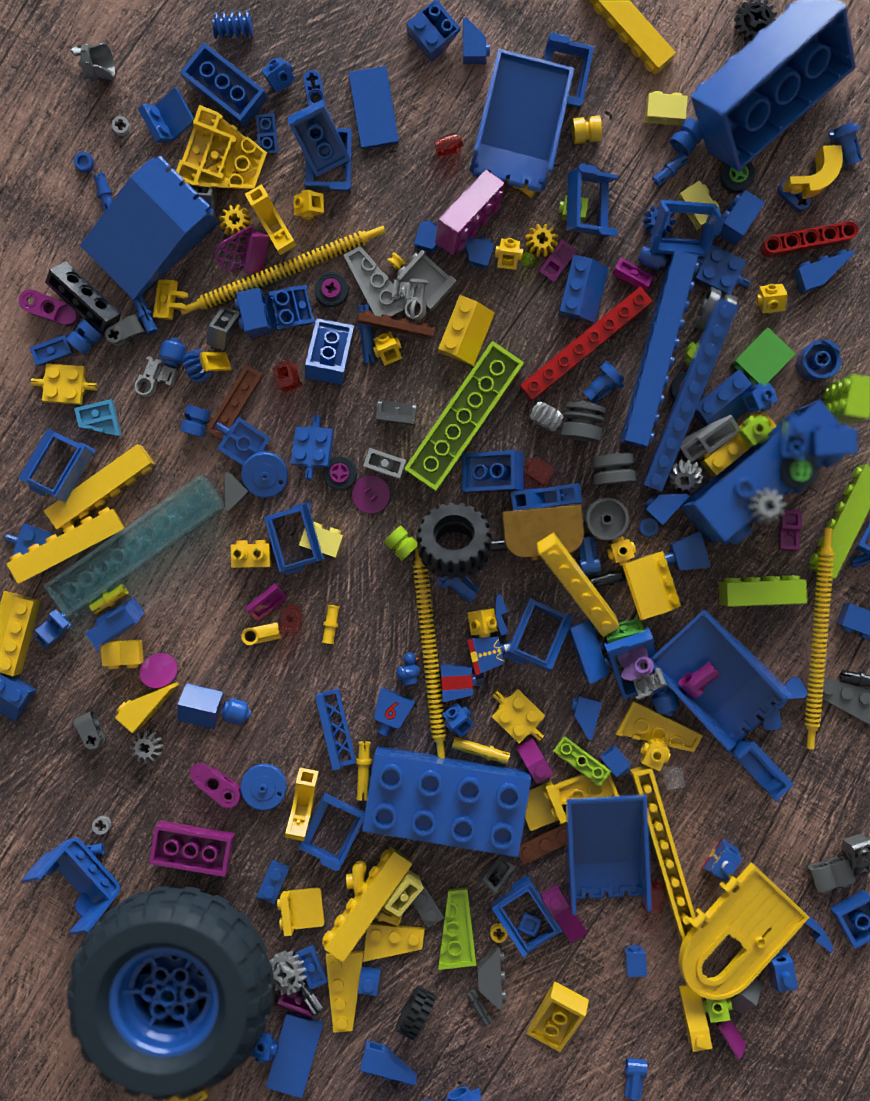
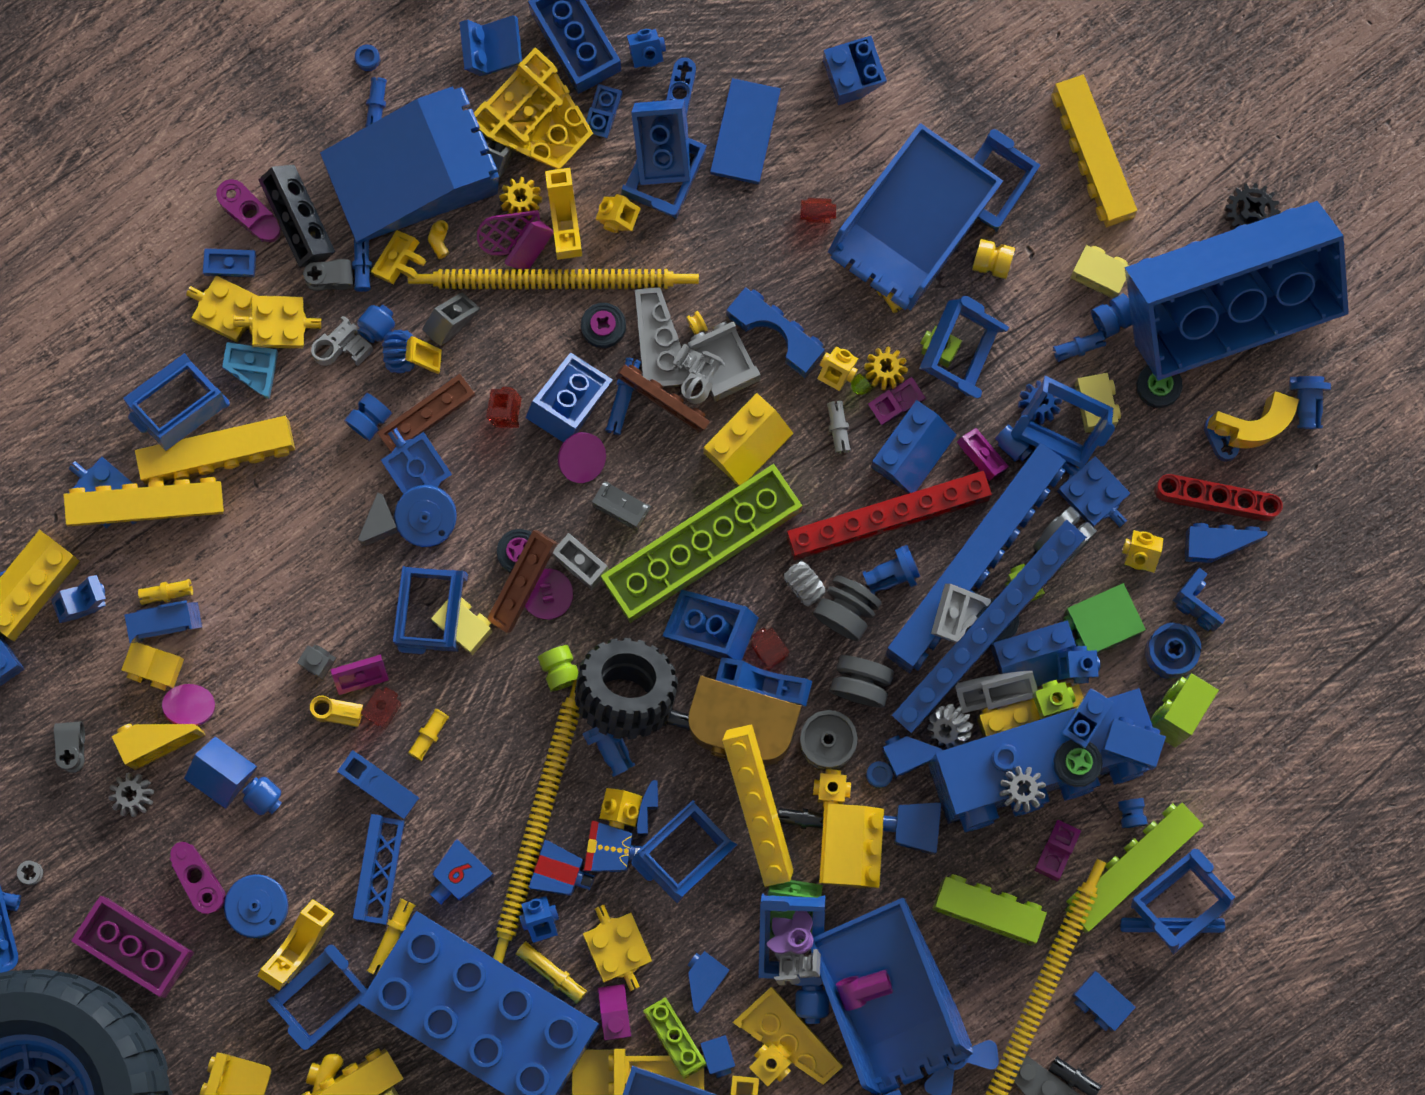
camera: 25 degrees right, 10 degrees down
clear light blue brick [44,474,225,617] -> none
blue wheel [66,319,103,355] -> none
light grey bush [112,116,131,136] -> none
yellow brick [231,540,273,568] -> none
blue brick [235,288,273,338] -> none
blue plate [257,860,290,904] -> none
blue slope [267,285,316,331] -> none
blue plate [291,415,334,480] -> none
yellow brick [373,331,402,366] -> none
blue animal [396,652,420,685] -> none
brick [435,170,504,255] -> none
blue slope [463,18,490,64] -> none
blue slope [568,619,611,684] -> none
blue piece [578,537,601,576] -> none
blue brick [718,190,765,245] -> none
none -> yellow plate [233,296,321,348]
none -> dark grey brick [297,645,337,680]
none -> blue slope [337,750,419,819]
none -> yellow arm [428,220,449,259]
none -> copper plate [487,530,558,633]
none -> magenta piece [558,432,606,483]
none -> light grey pin [827,401,851,454]
none -> light grey wing [931,584,991,642]
none -> blue wheel [1118,798,1148,828]
none -> blue bracket [1172,568,1225,631]

